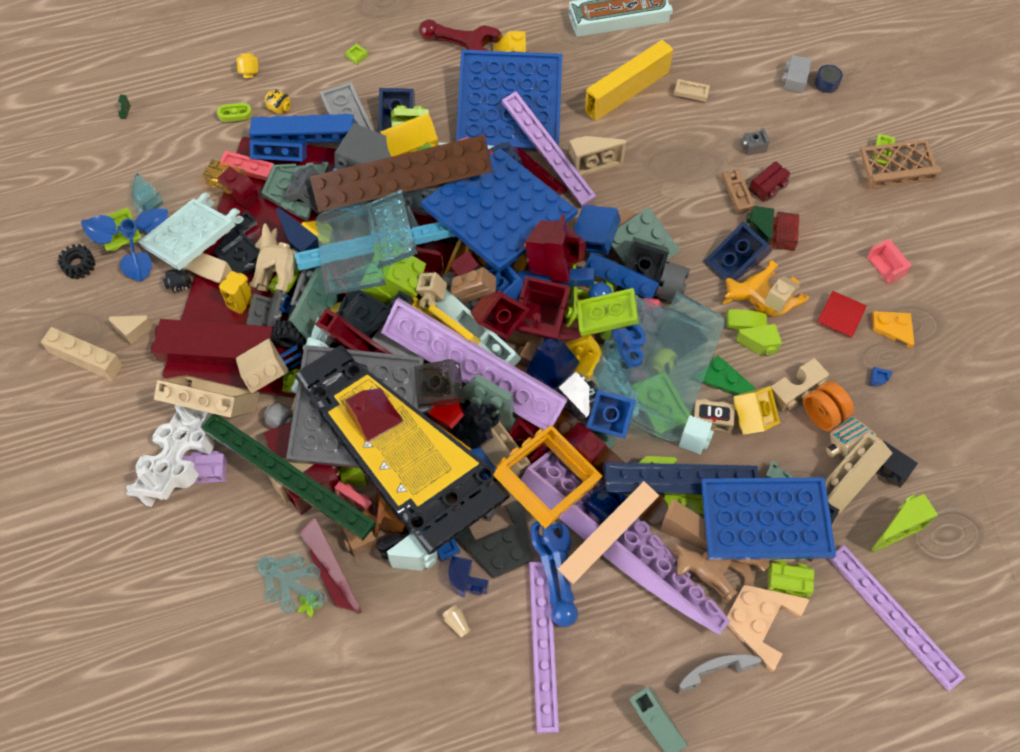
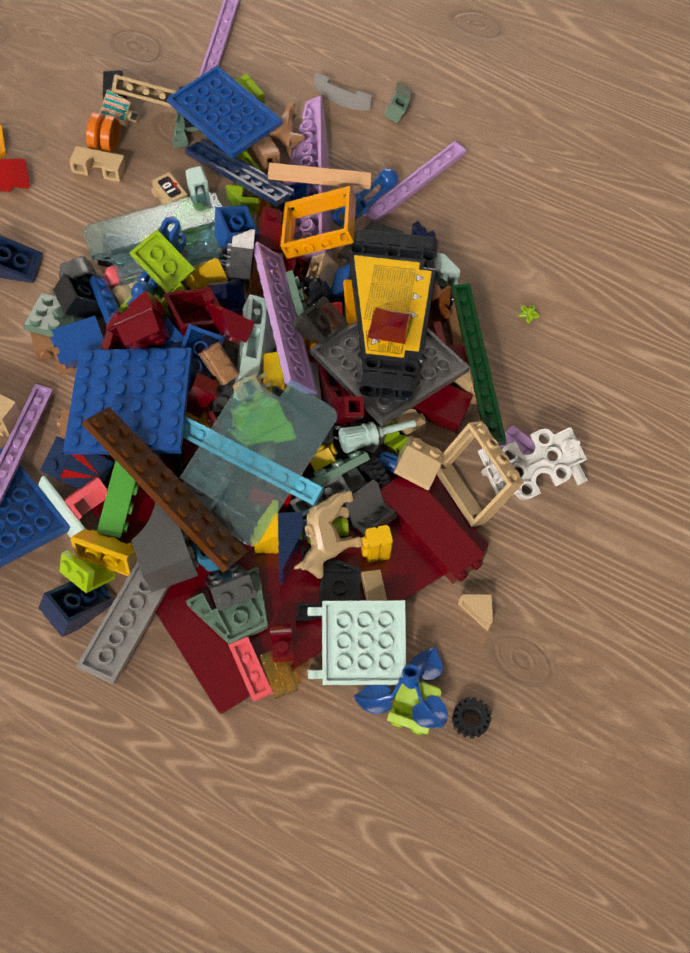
camera: 135 degrees left, 0 degrees up
tan brick [41,327,123,380] -> none
dark green tile [118,94,131,119] -> none
clear light blue slope [131,173,164,212] -> none
black head [163,268,192,293] -> none
lime plate [217,103,252,122] -> none
yellow head [236,53,259,78] -> none
blue brick [249,114,357,143] -> none
blue brick [250,137,307,162] -> none
clear light blue plant [258,553,325,614] -> none
light grey head [264,403,293,429] -> none
yellow head [265,89,291,115] -> none
wedge [300,517,362,614] -> none
lime tile [345,43,369,65] -> none
yellow tile [428,304,481,345] -> none
tan cone [442,605,471,638] -> none
dark red plate [512,146,567,194] -> none
green wing [692,355,757,396] -> none
light orange animal [722,260,810,317] -> none
lime slope [727,309,767,331] -> none
light nougat wing [727,585,809,672] -> none
yellow slope [734,386,780,435] -> none
lime slope [736,324,782,355] -> none
tan slope [765,276,800,313] -> none
blue tile [869,367,892,387] -> none
lime slope [871,494,938,553] -> none

